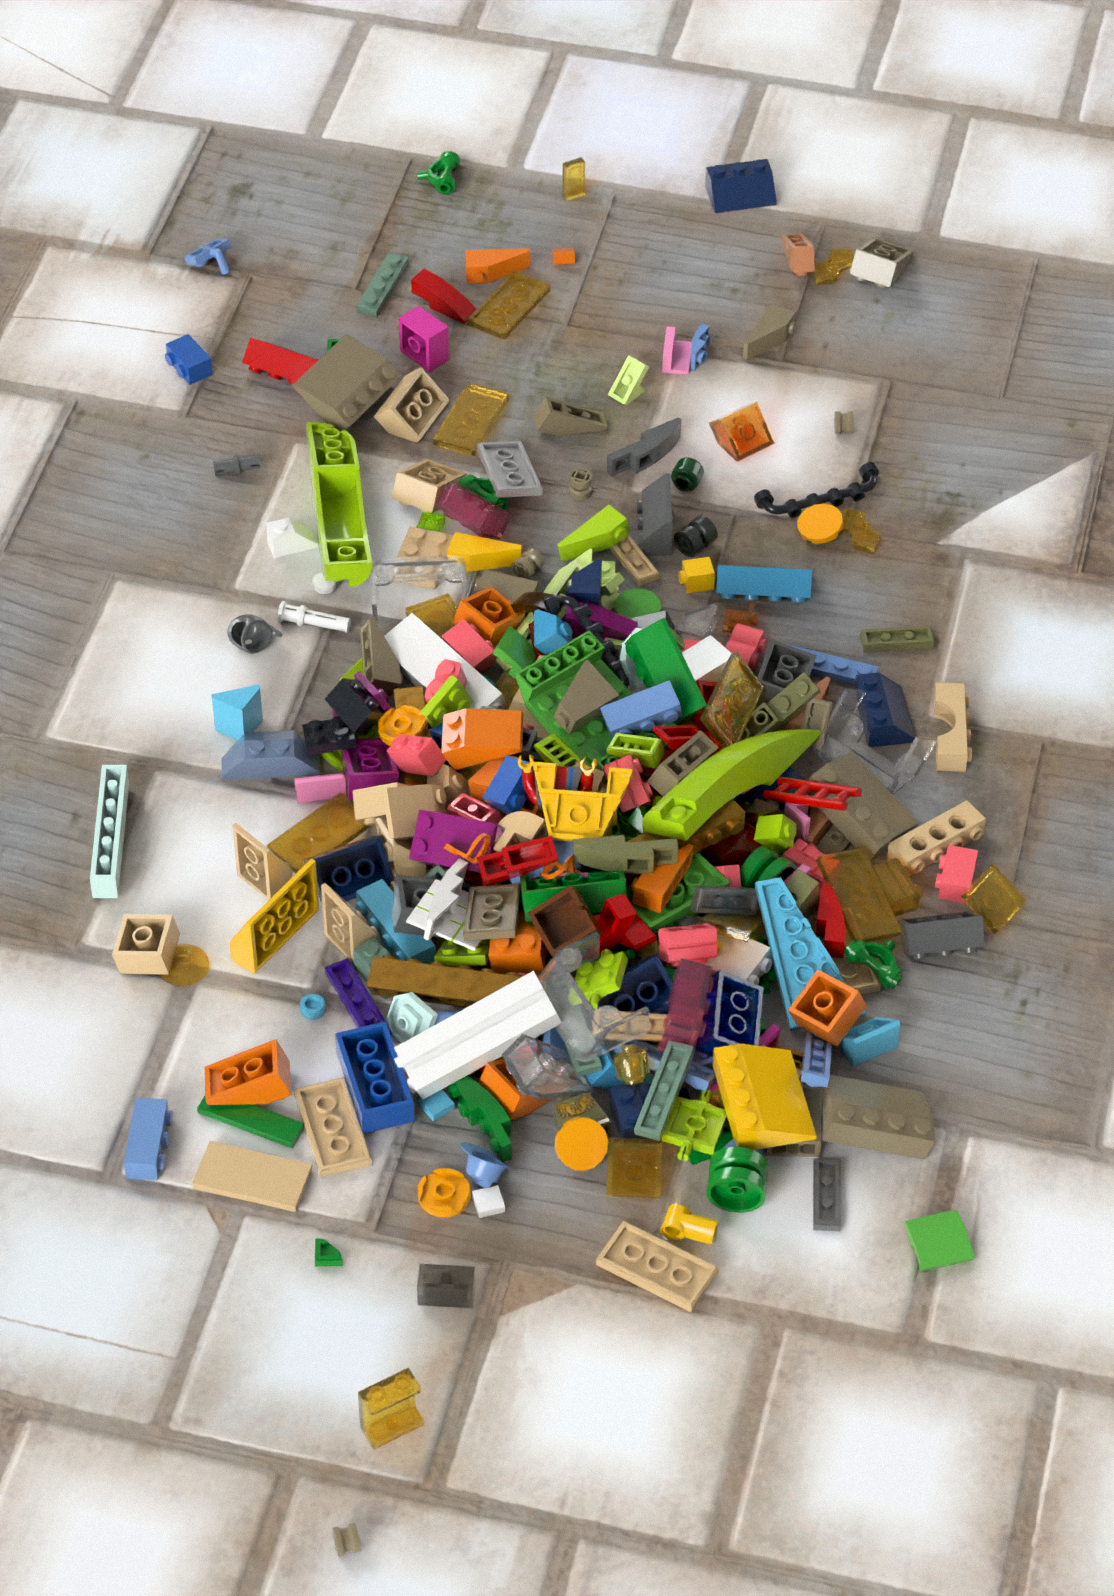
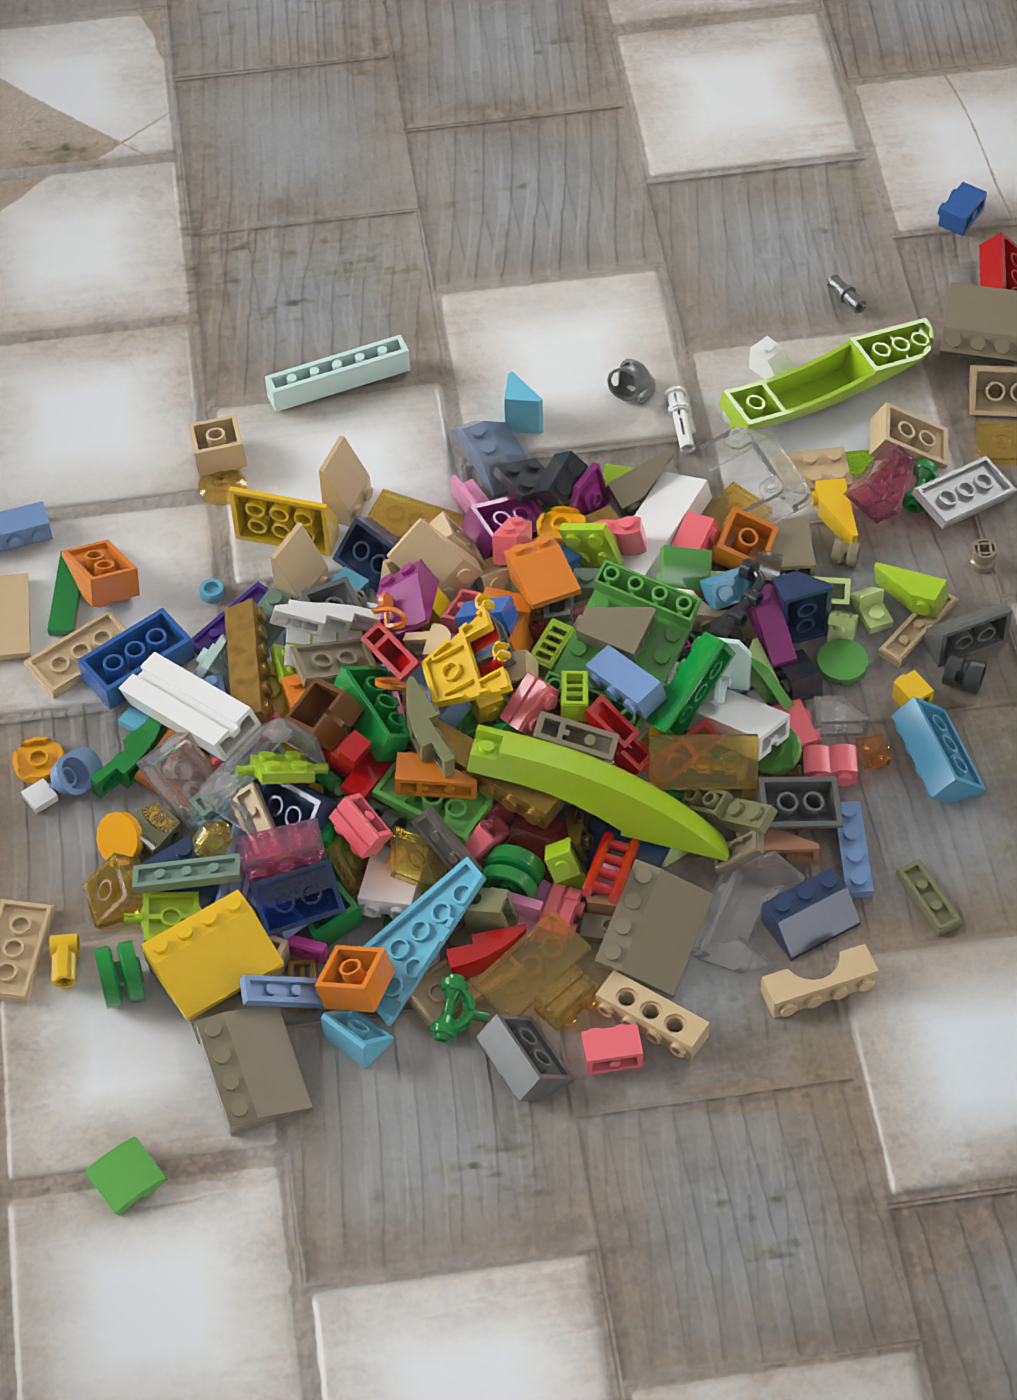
camera: 70 degrees right, 5 degrees up
flat silver tile [813,1158,841,1231] -> none
clear yellow tile [961,863,1027,934] -> none

